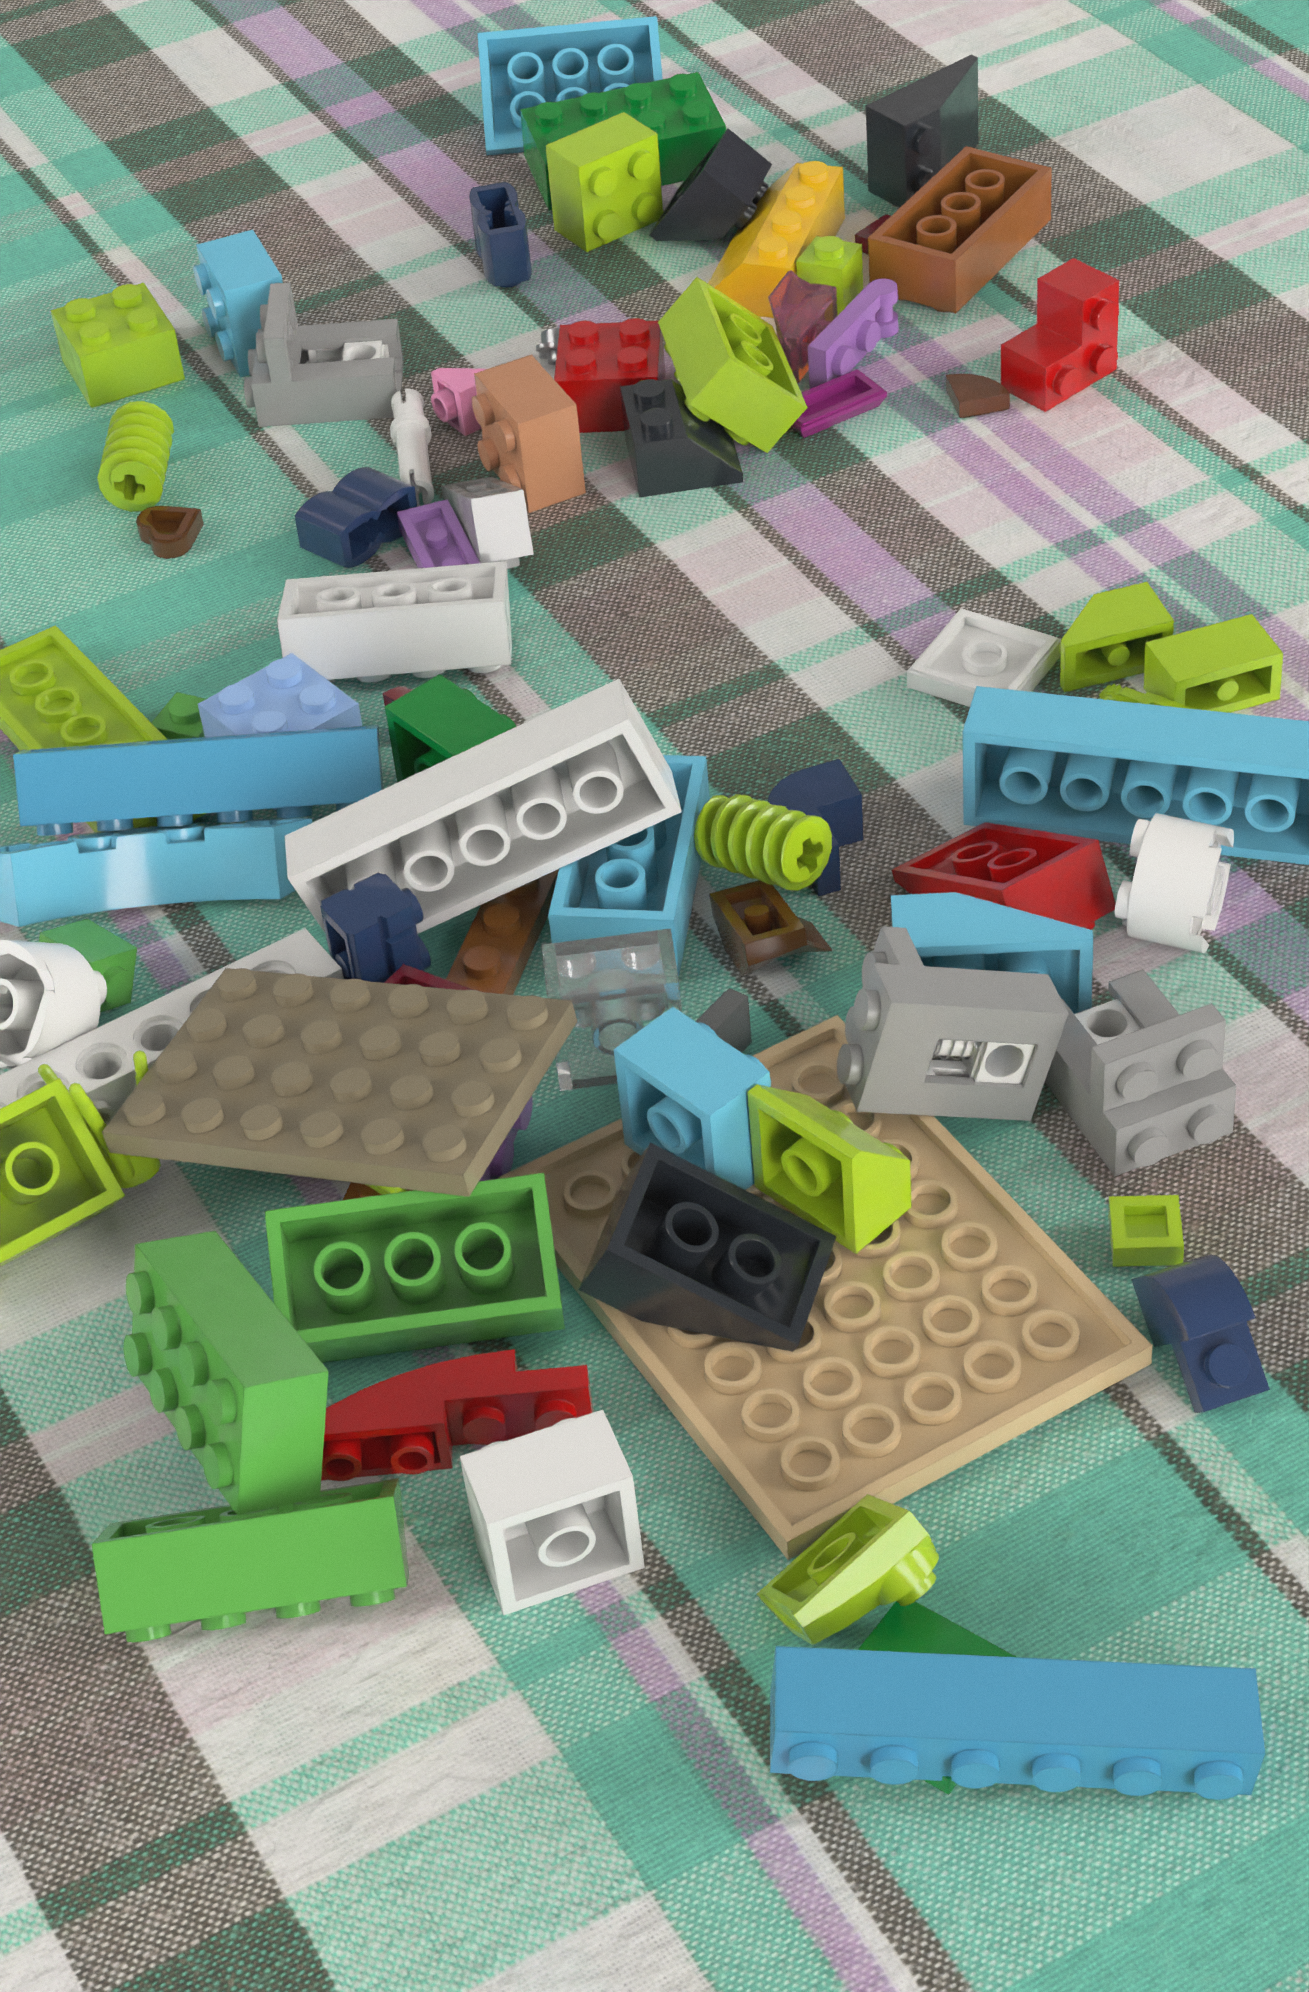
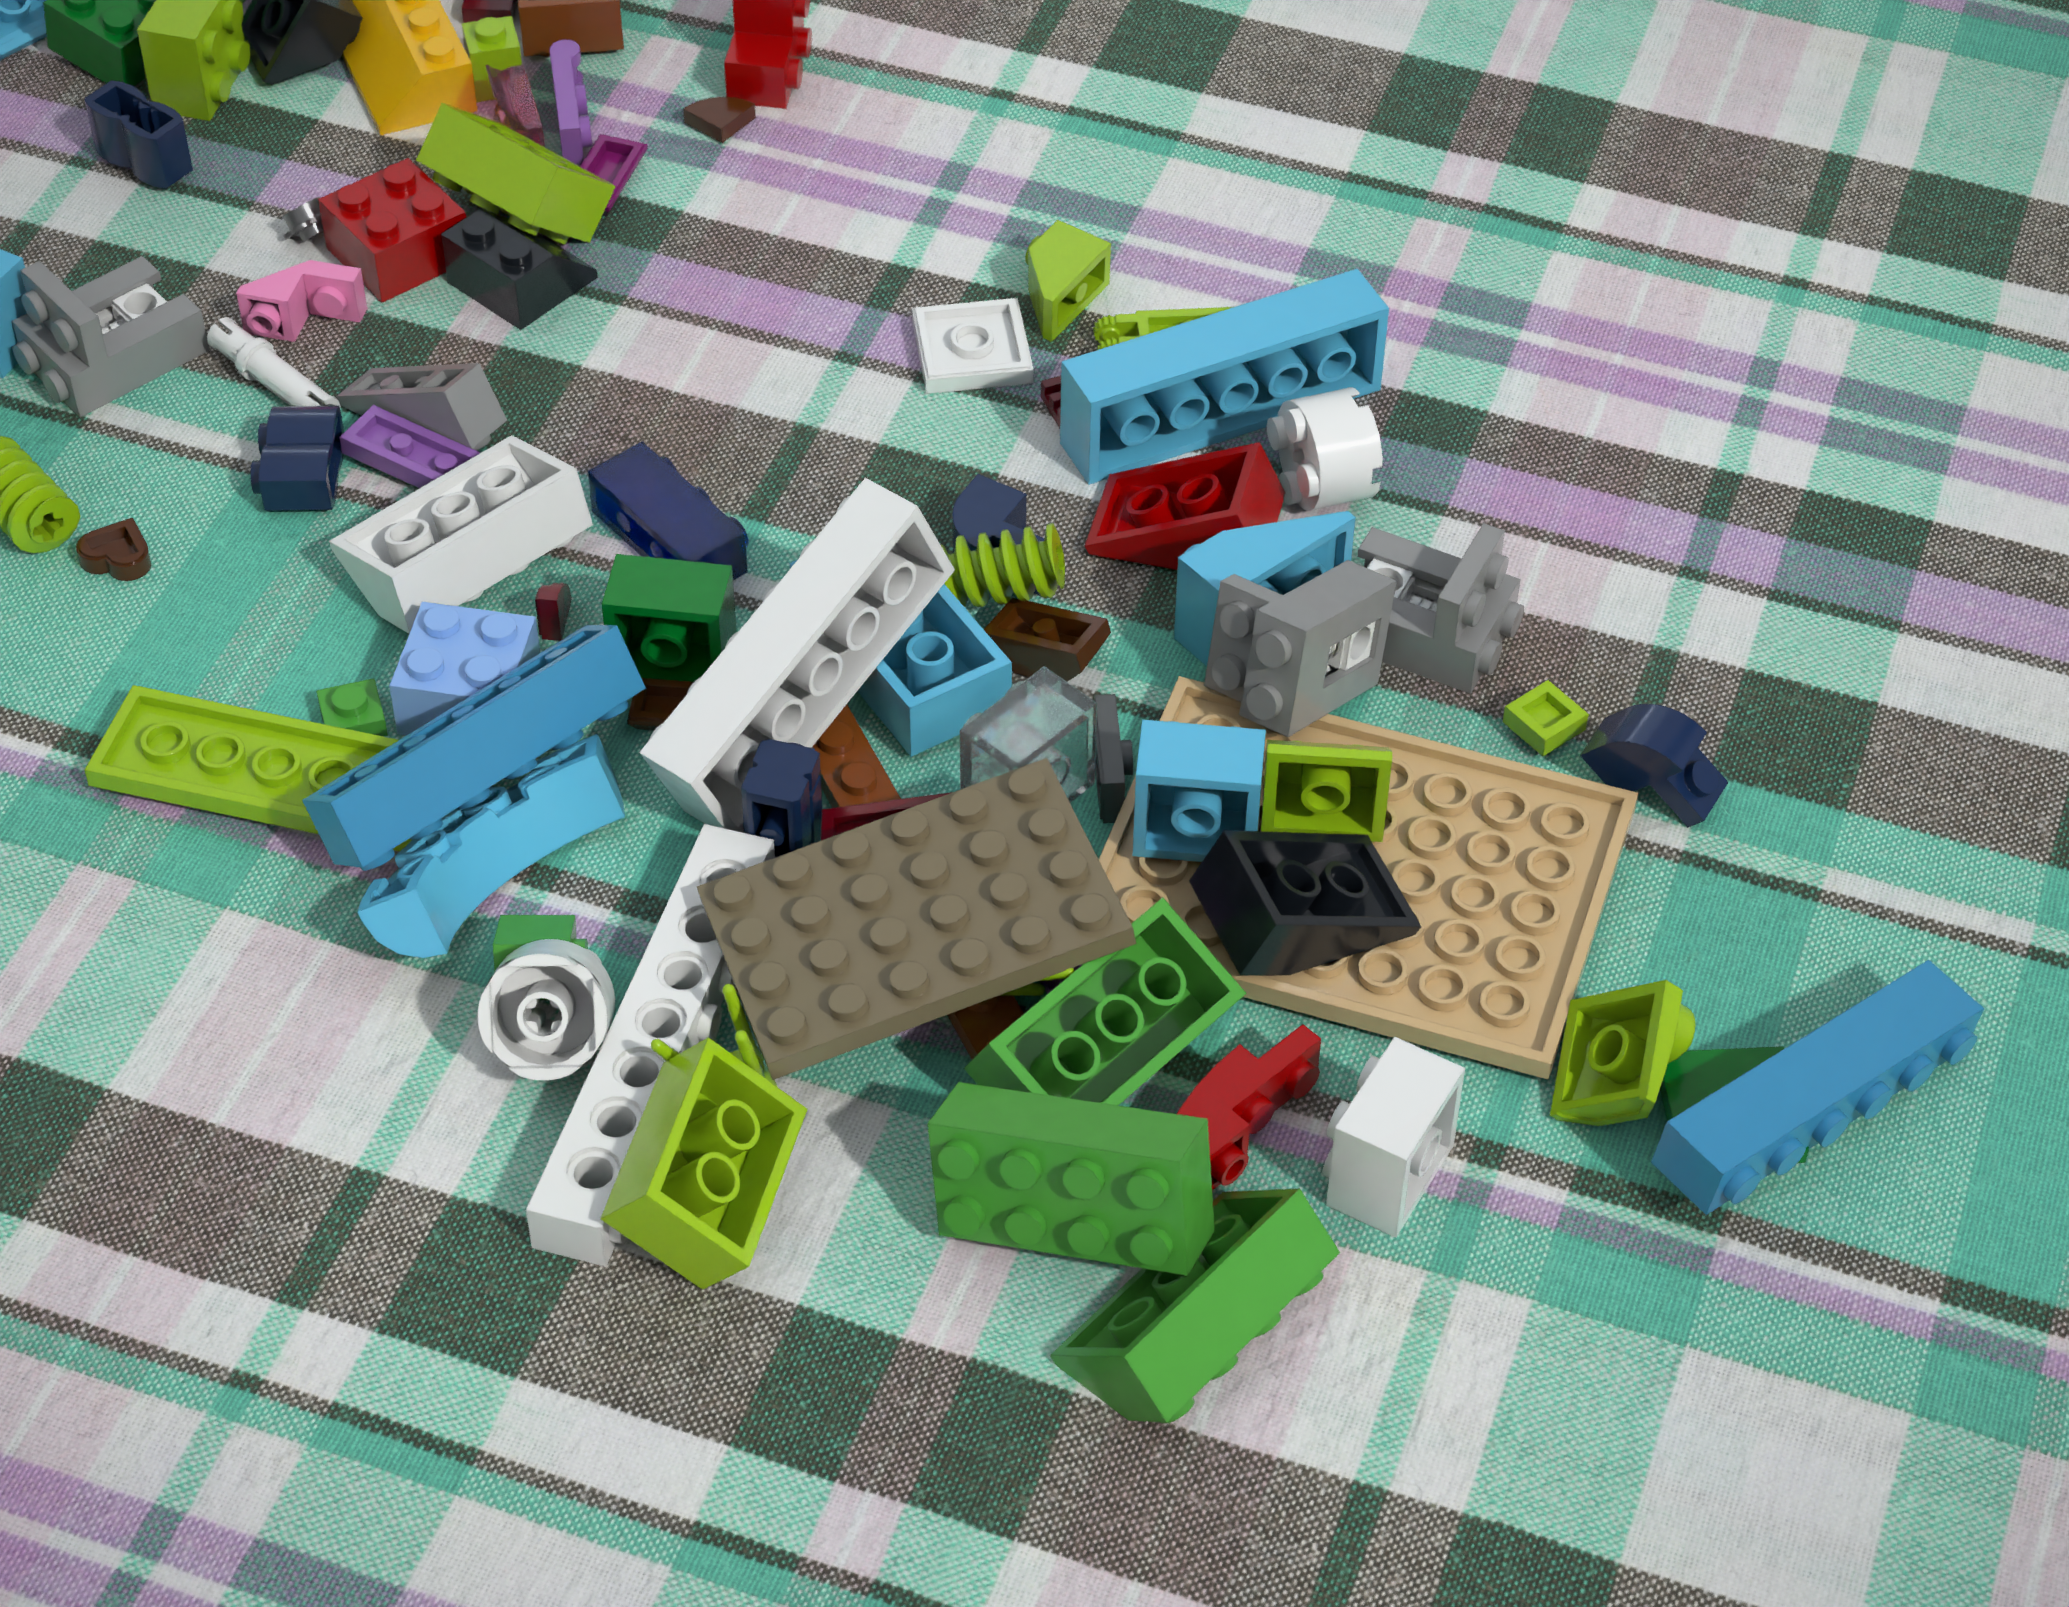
camera: 45 degrees left, 5 degrees up
nougat brick [472,354,586,513] -> none
lime brick [1144,614,1283,713] -> none
none -> clear blue brick [588,441,748,581]

